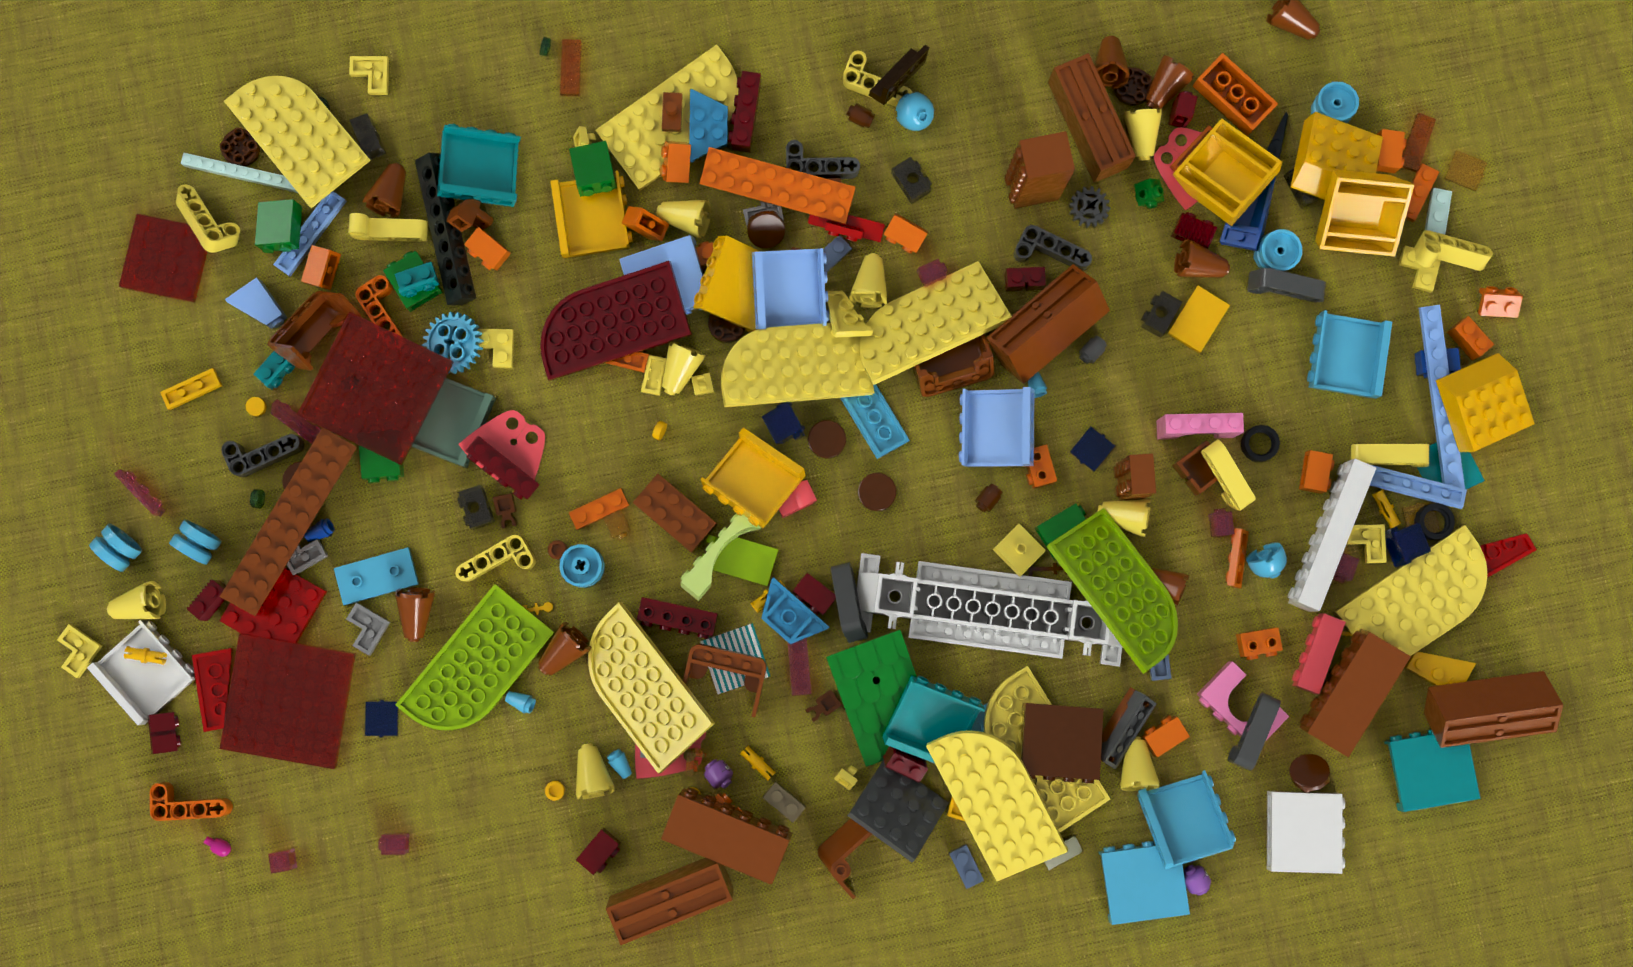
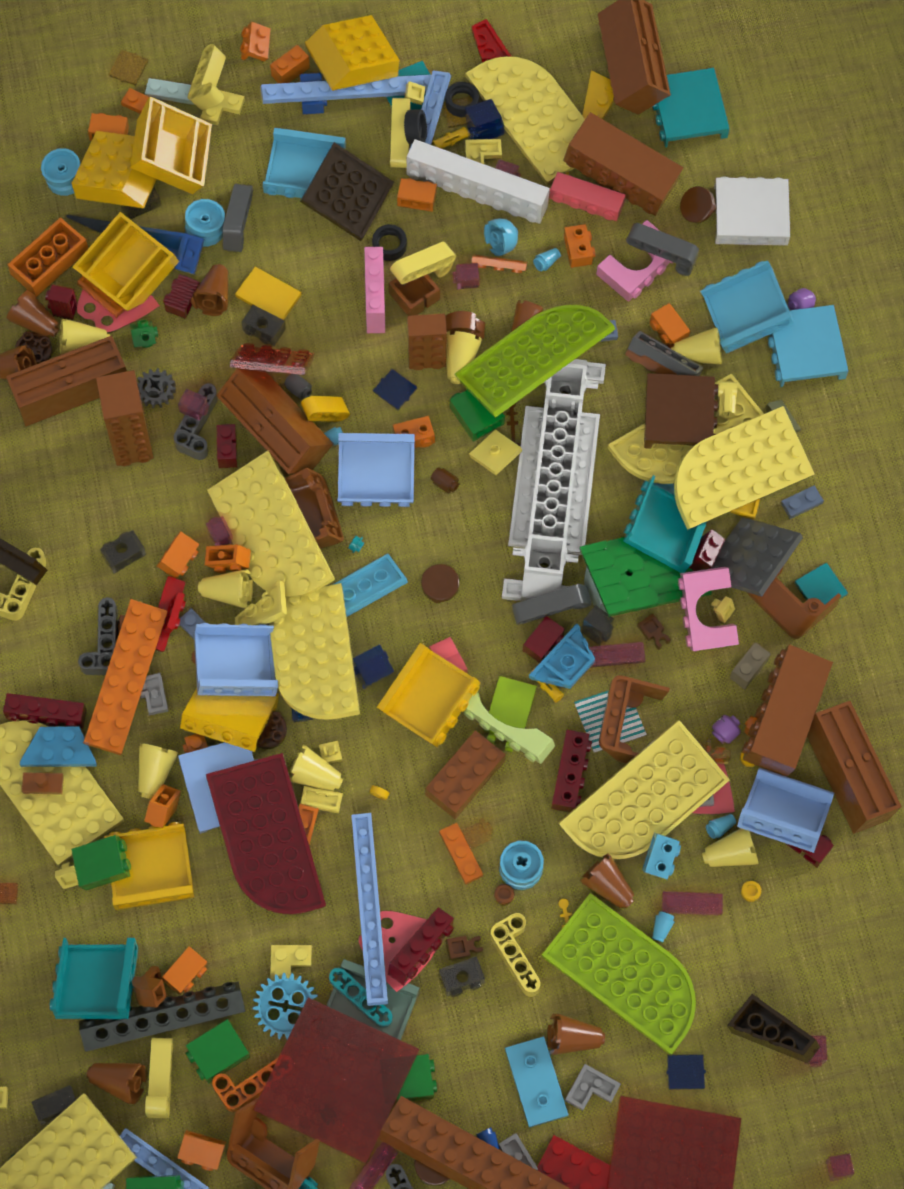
camera: 90 degrees left, 15 degrees down
teal bracket [395,262,440,298] -> none
orange brick [660,141,691,183] -> none
yellow pin [740,745,776,781] -> none
reddish brown tile [747,211,785,249] -> none
reddish brown tile [808,420,846,459] -> none
reddish brown brick [846,103,875,128] -> none
medium azure cylinder [896,92,934,131] -> none
clear orange tile [1402,113,1436,172] -> none
none -> clear pink brick [178,389,209,421]
none -> orange brick [205,544,251,573]
none -> clear red plate [230,343,314,375]
none -> dark brown tile [300,142,394,241]
none -> yellow beam [301,396,350,422]
none -> teal beam [329,968,393,1028]
none -> teal plate [348,535,364,553]
none -> light blue plate [352,813,388,1006]
none -> black tyre [404,109,427,144]
none -> light yellow tile [405,81,425,105]
none -> dark orange brick [445,311,485,340]
none -> medium azure cone [533,248,561,271]
none -> clear smoke brick [582,605,614,646]
none -> medium azure brick [642,832,681,880]
none -> clear pink plate [662,891,723,915]
none -> bright pink arch [678,567,739,651]
none -> light yellow piece [718,382,738,419]
none -> dark brown wedge [727,994,820,1064]
none -> light blue panel [737,768,834,853]
none -> teal tile [794,563,848,605]

